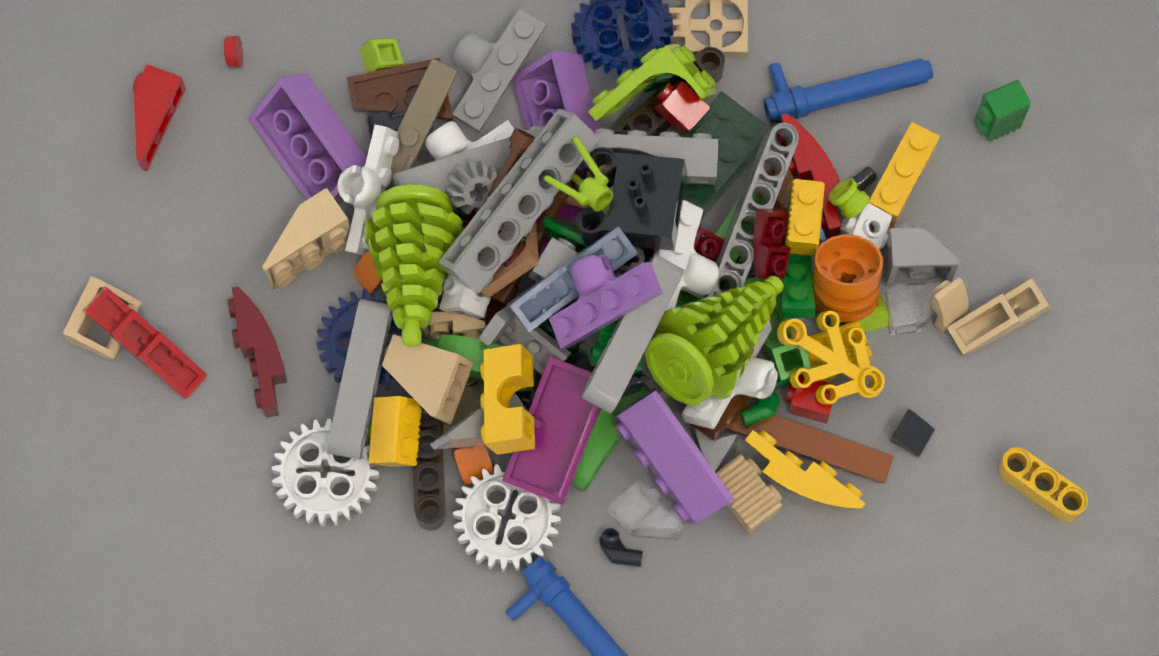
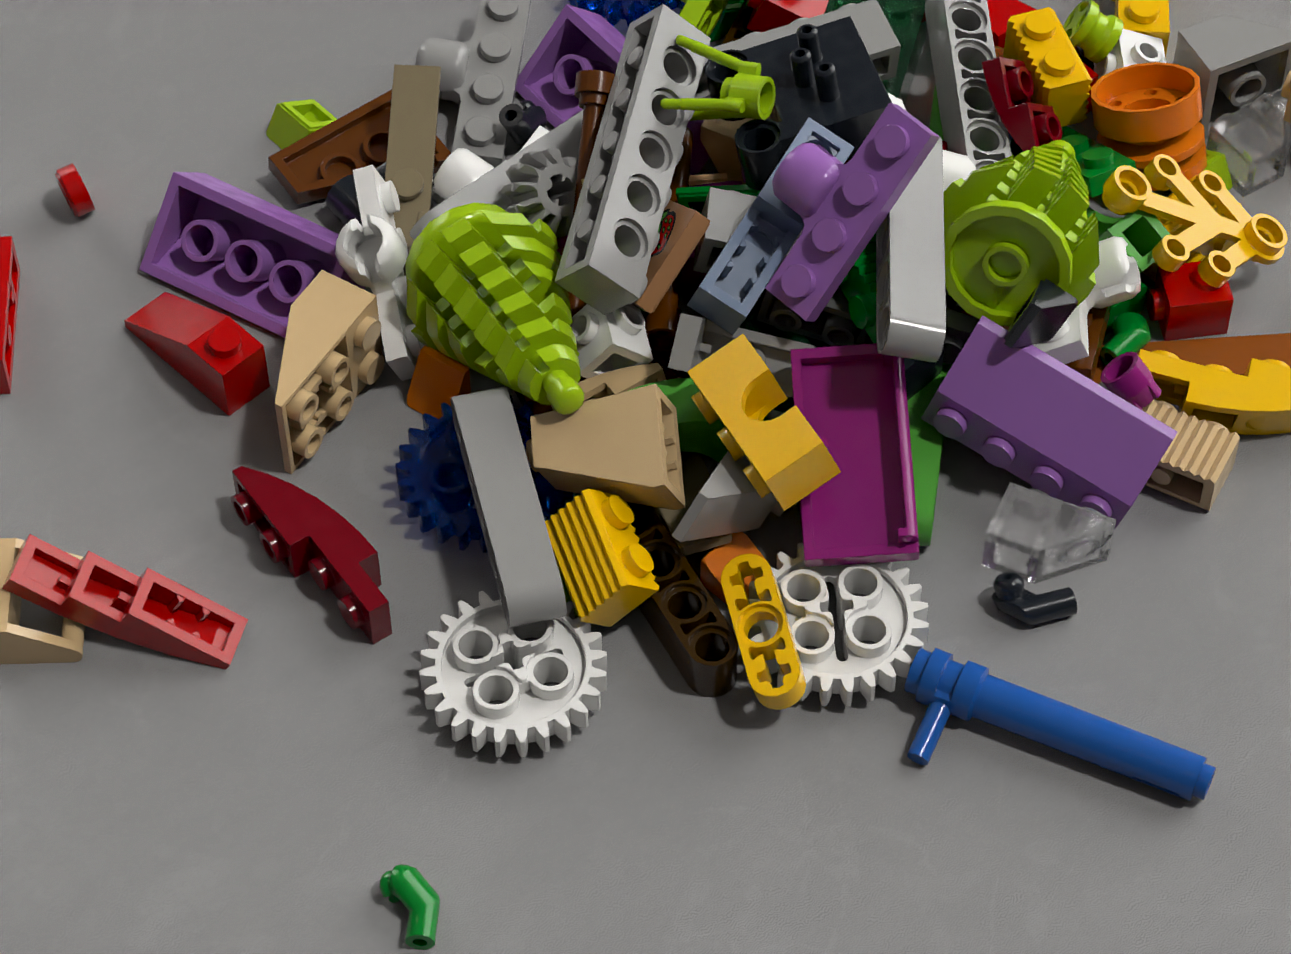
camera: 25 degrees left, 20 degrees down
none -> red slope [124,292,270,416]
none -> green arm [379,864,440,950]
none -> black arm [499,100,547,145]
none -> yellow beam [721,554,806,710]
none -> black slope [1004,279,1078,348]
none -> magenta hose [1100,352,1162,410]

